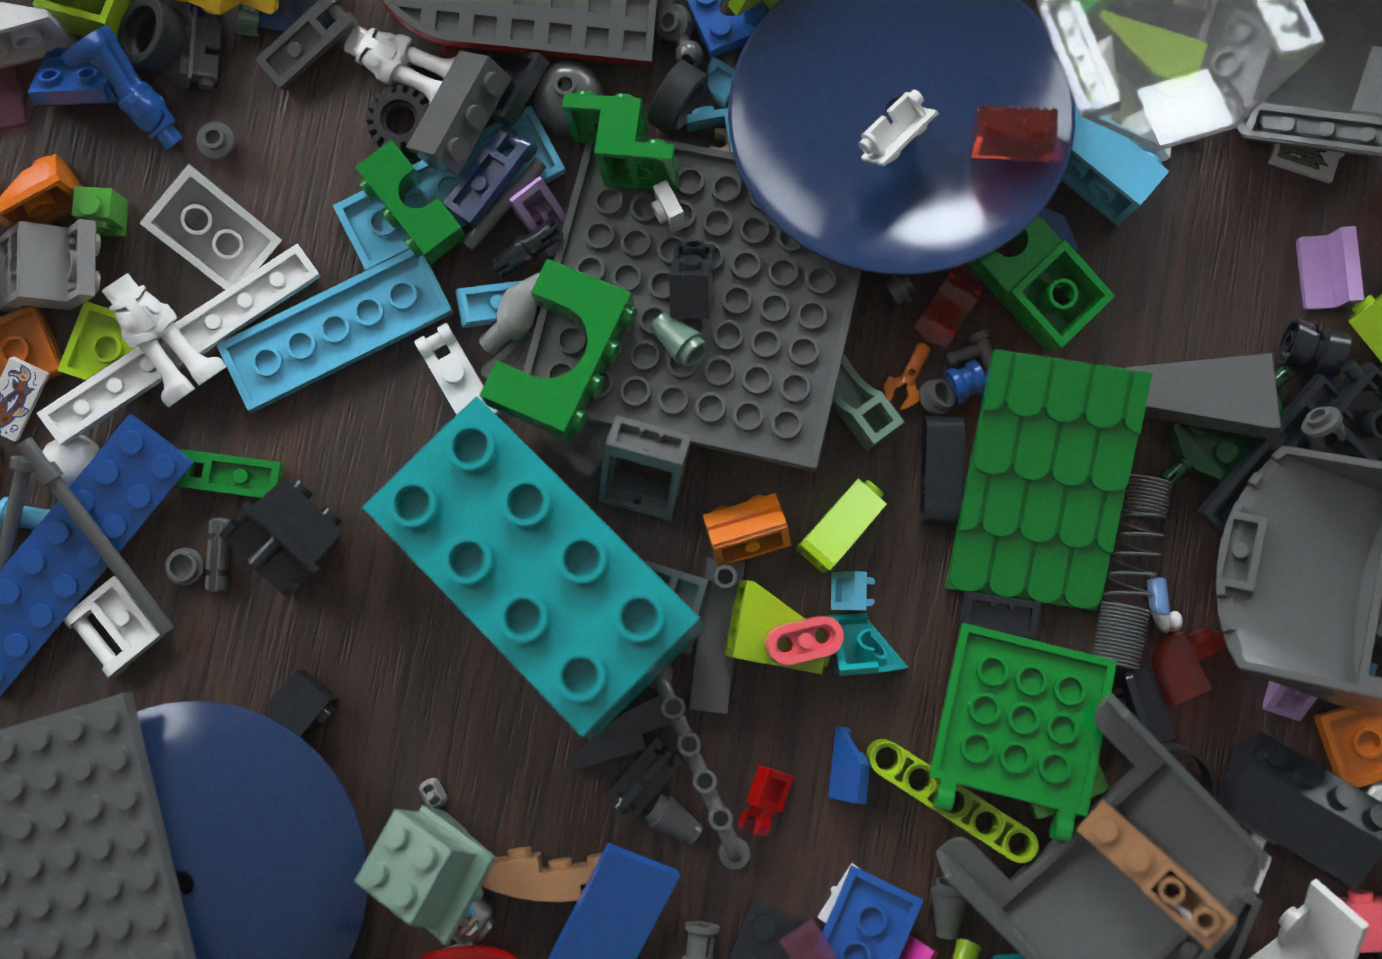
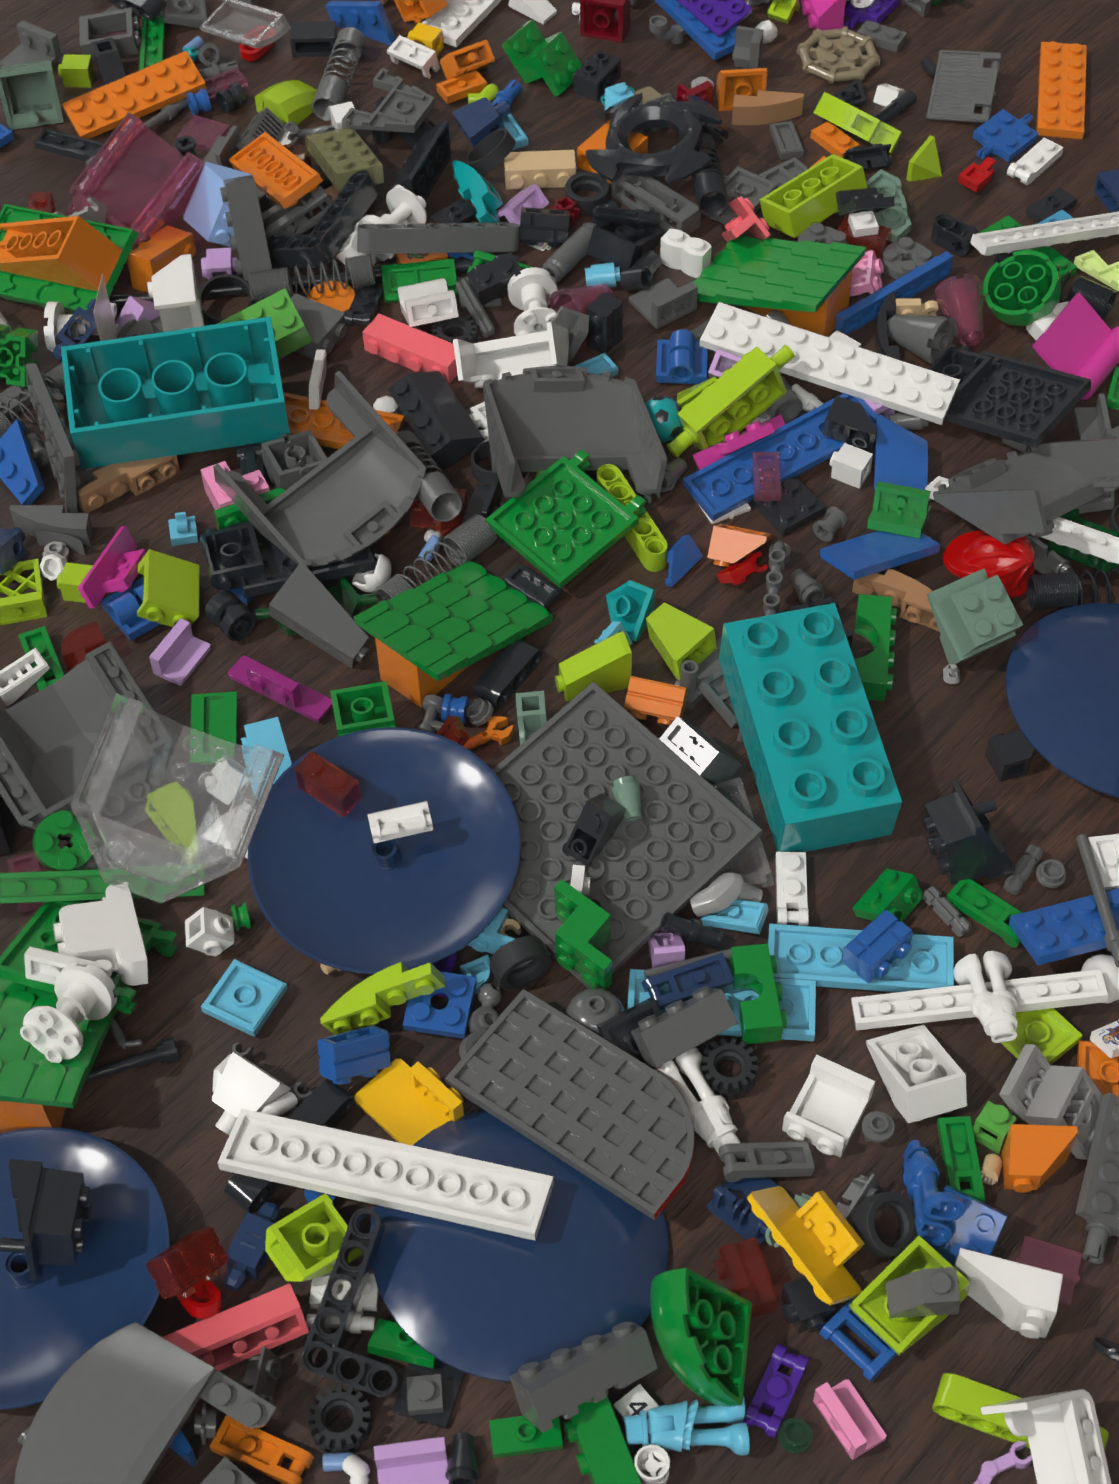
camera: 145 degrees left, 30 degrees down
green arch [479,258,637,441] -> none
coral plate [764,616,844,665] -> none
medium nougat slope [1076,799,1237,950] -> none
dark grey plate [1301,407,1346,449] -> none
none -> green piece [190,691,237,766]
none -> magenta bracket [228,655,333,723]
none -> white hair [352,553,391,594]
none -> dark grey piece [396,431,463,522]
none -> slope [707,524,773,567]
none -> white panel [782,1055,875,1158]
none -> blue brick [842,910,913,983]
none -> green bracket [852,868,923,922]
none -> green arch [854,594,897,701]
none -> dark grey axle [923,886,971,937]
none -> green plate [937,1116,985,1203]
none -> tan piece [980,1154,1003,1185]

